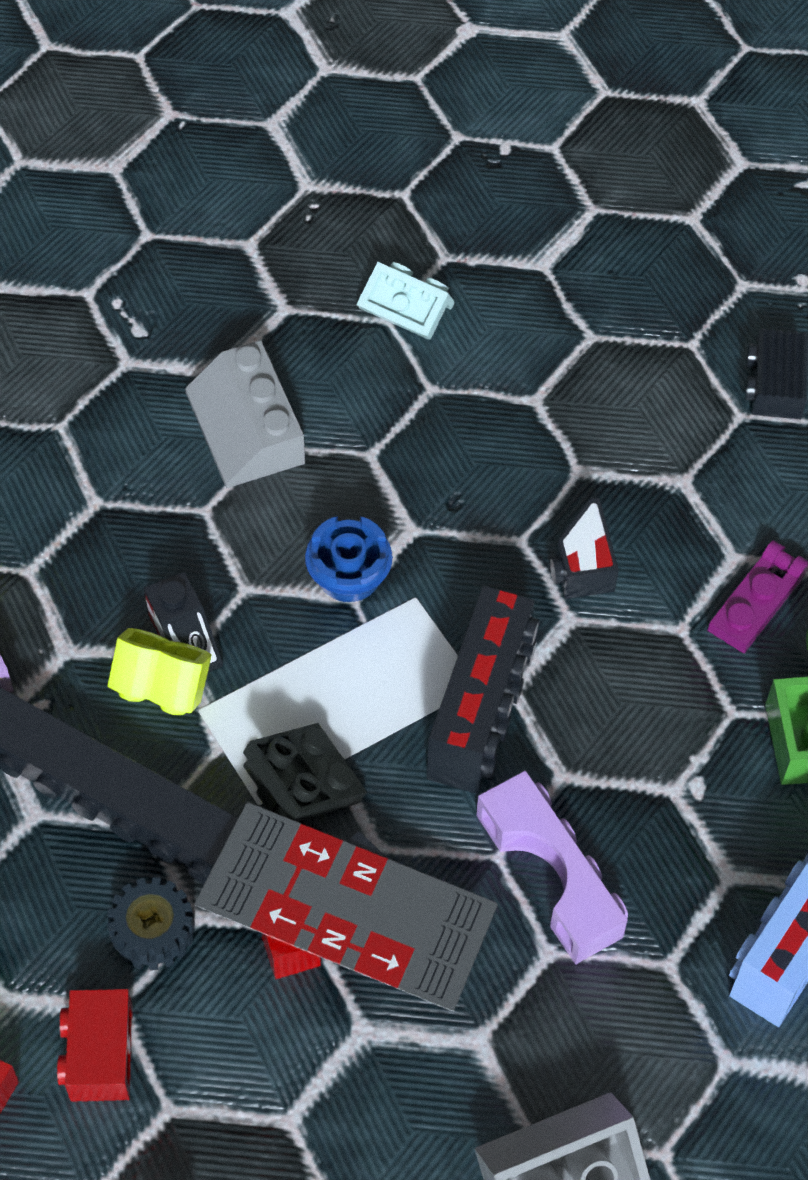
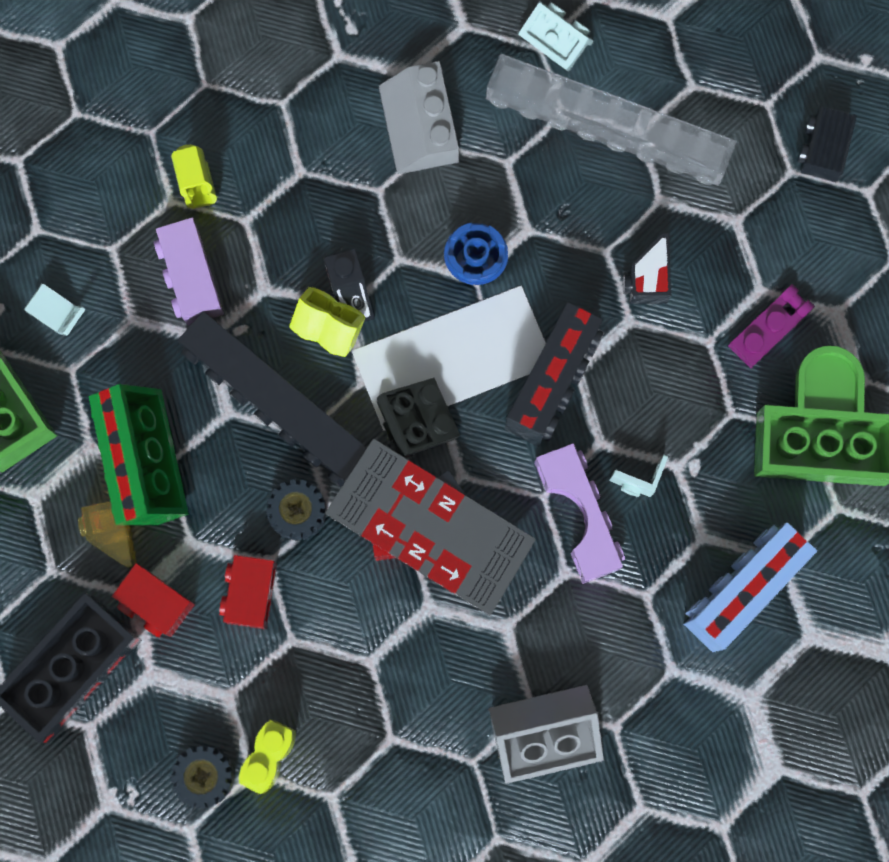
camera: 10 degrees right, 20 degrees up
none -> clear brick [486,54,737,186]
none -> light aqua bracket [609,455,668,497]

